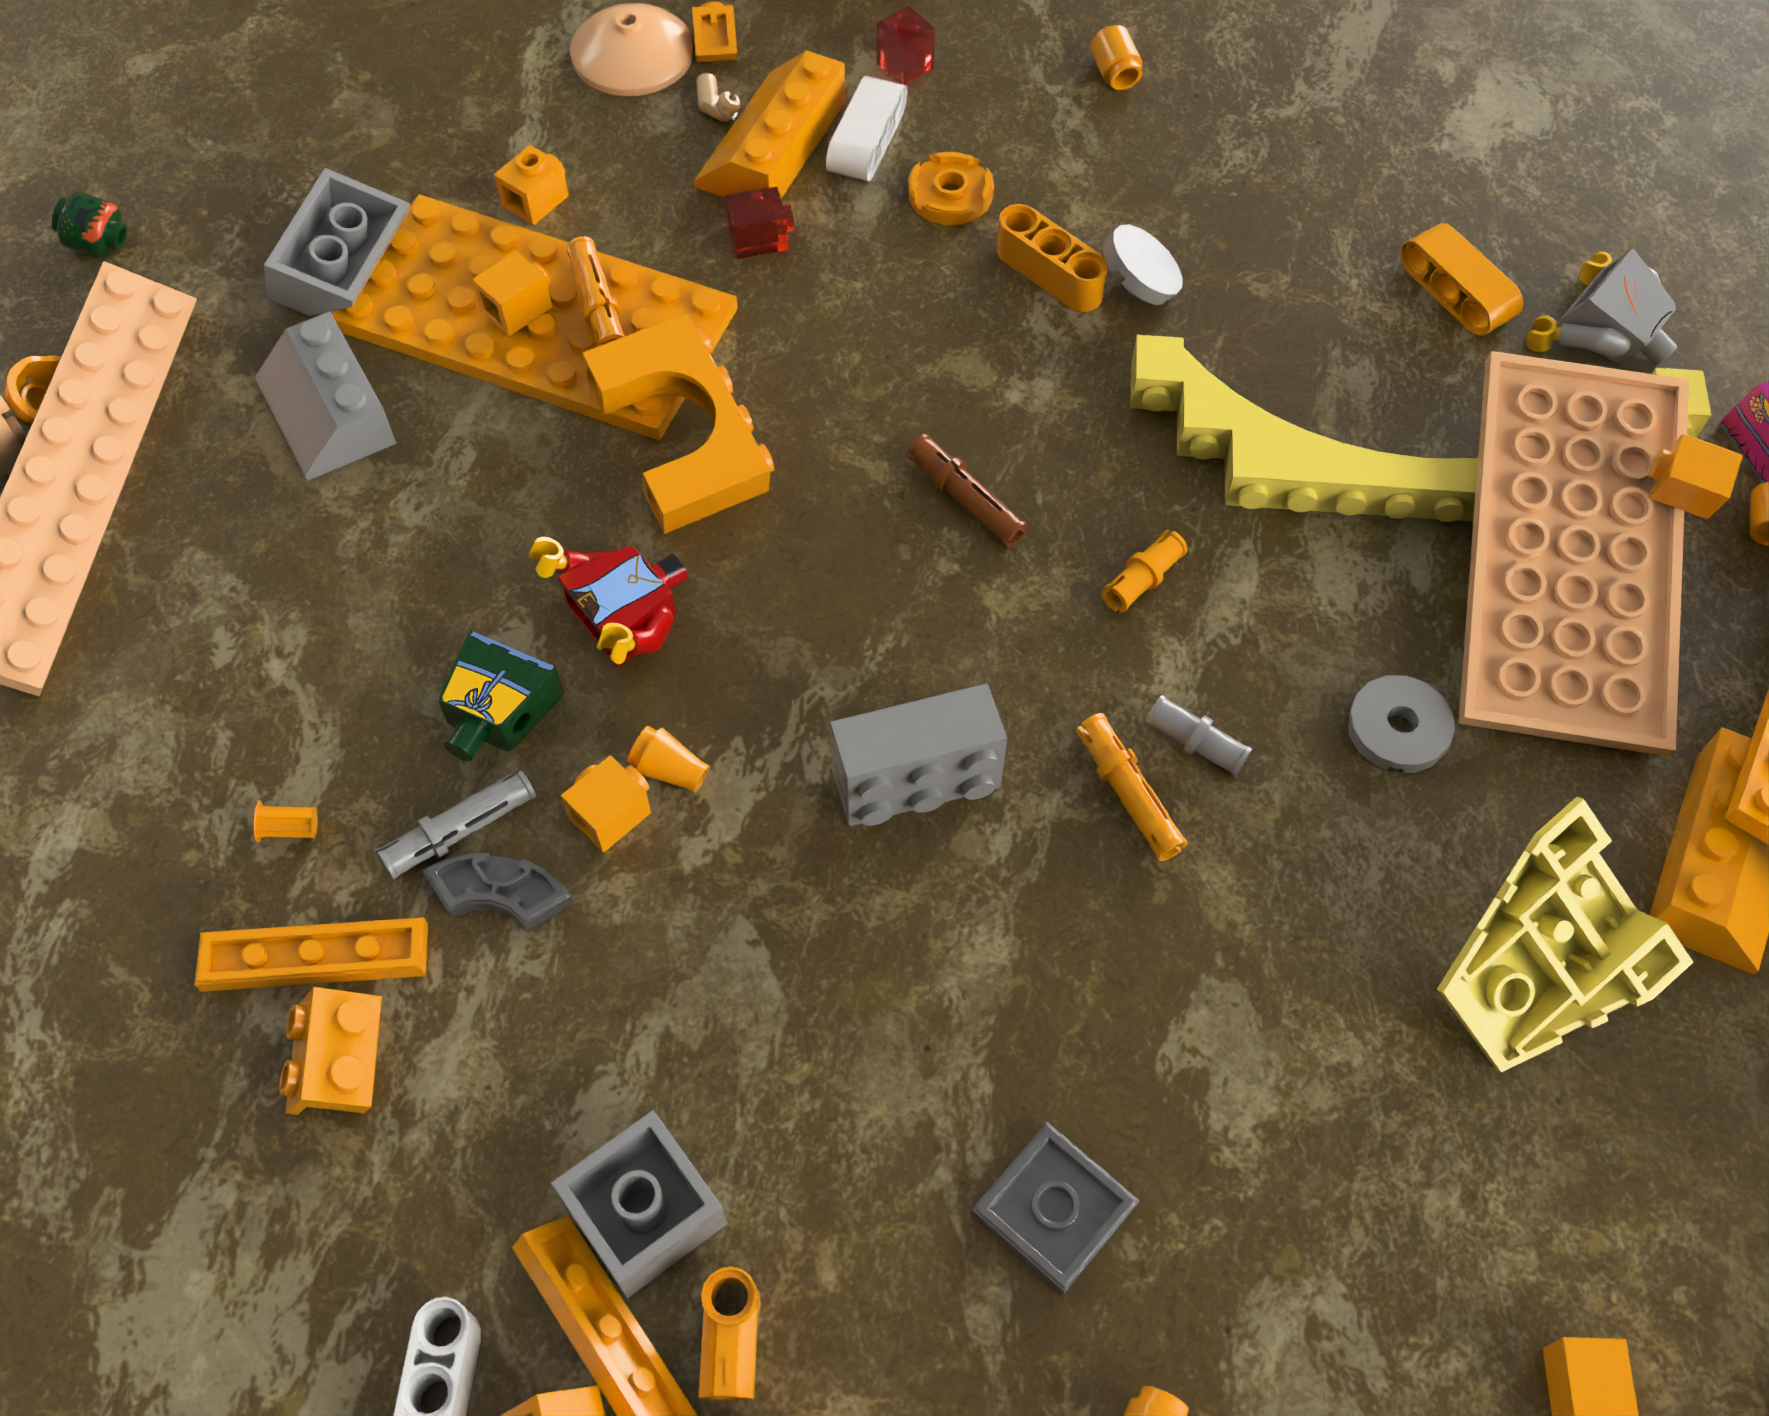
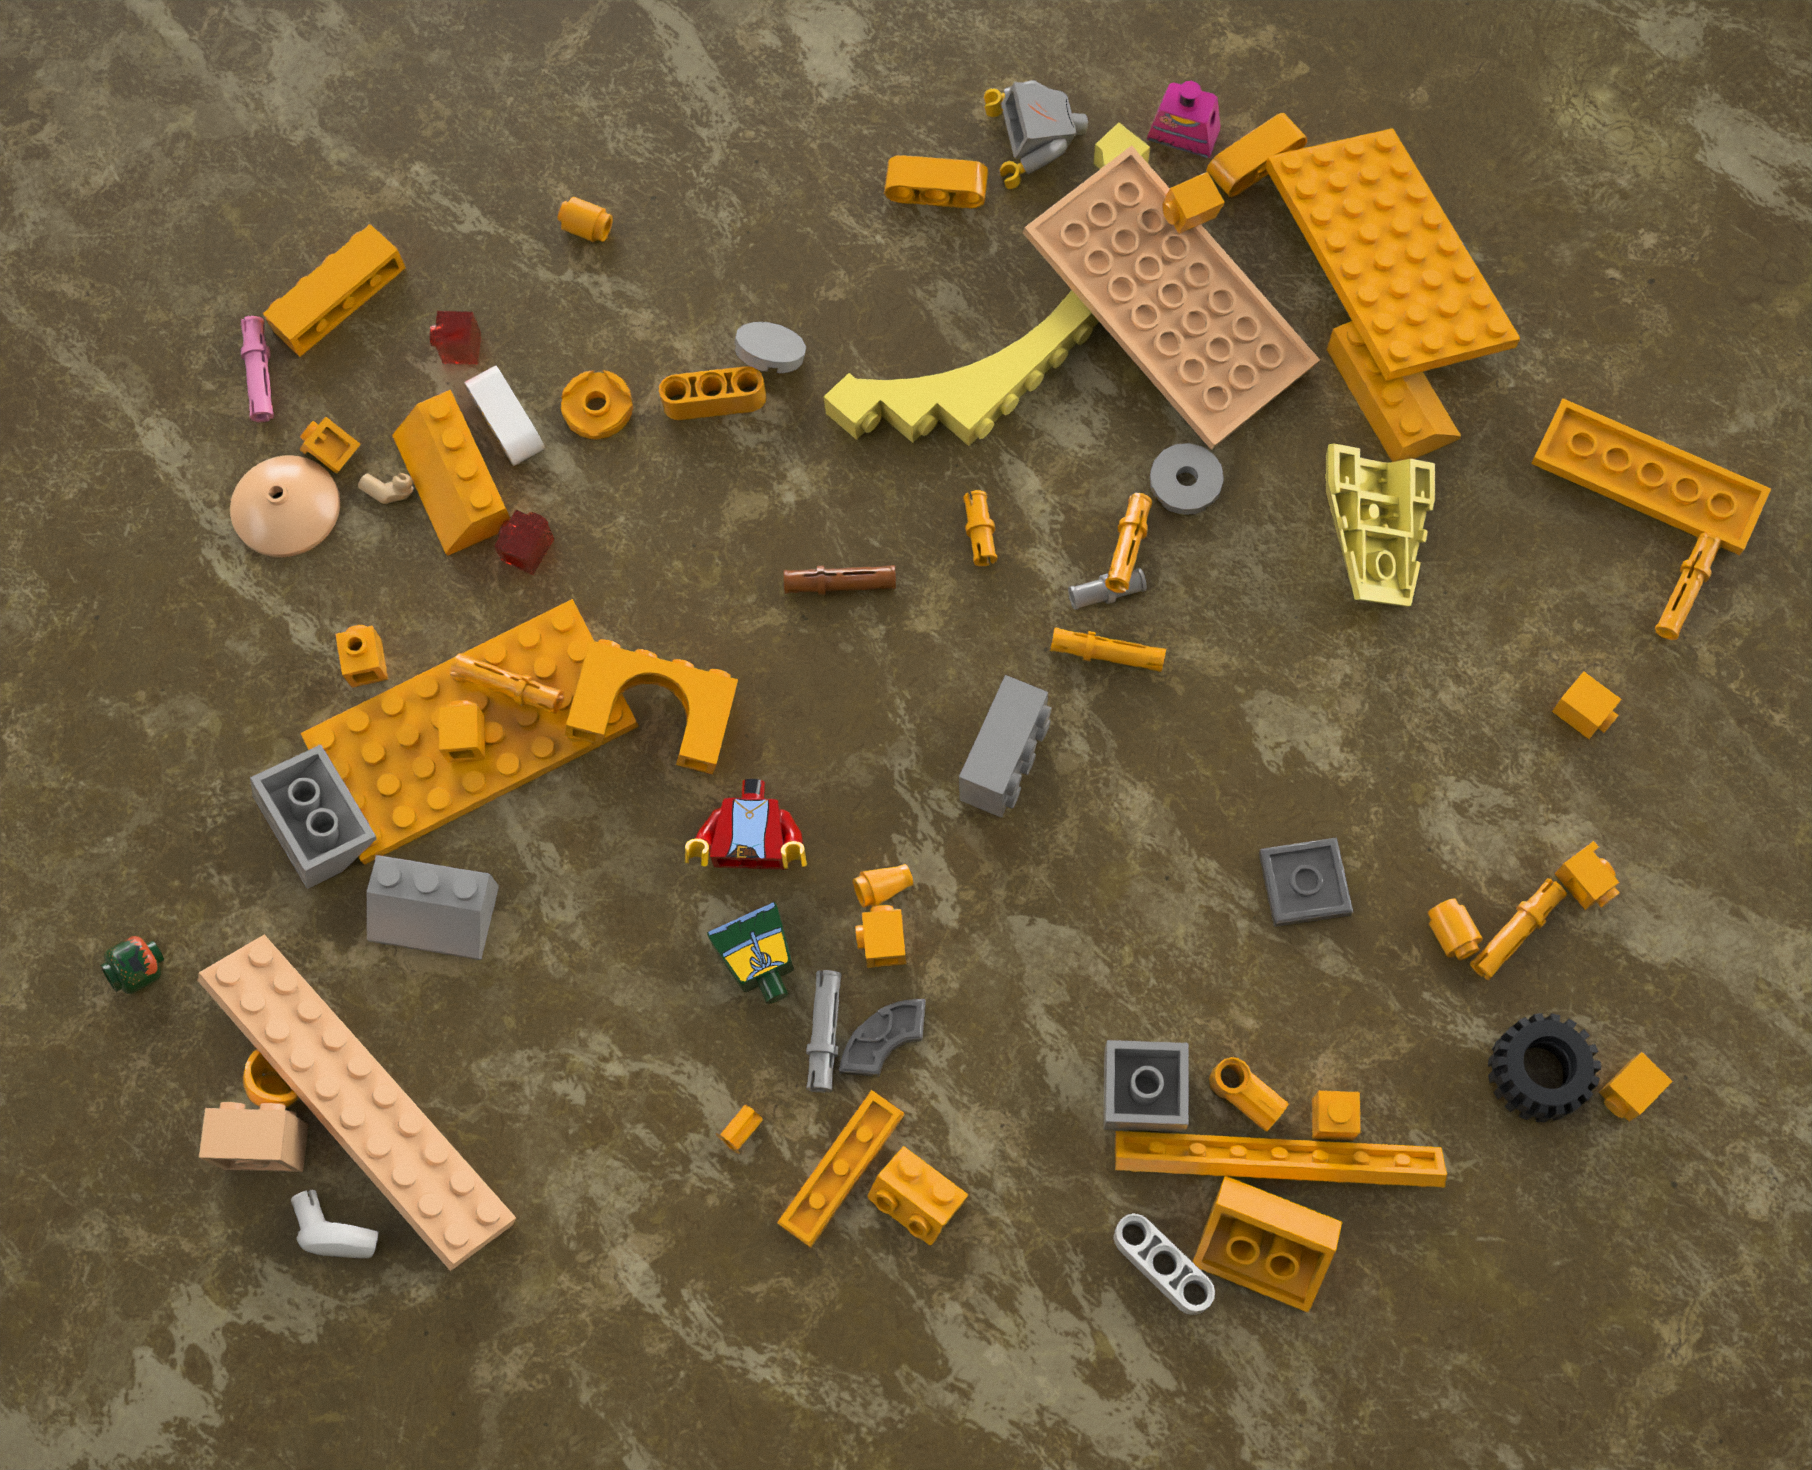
camera: 45 degrees left, 10 degrees up
none -> light orange pin [1105,493,1152,593]

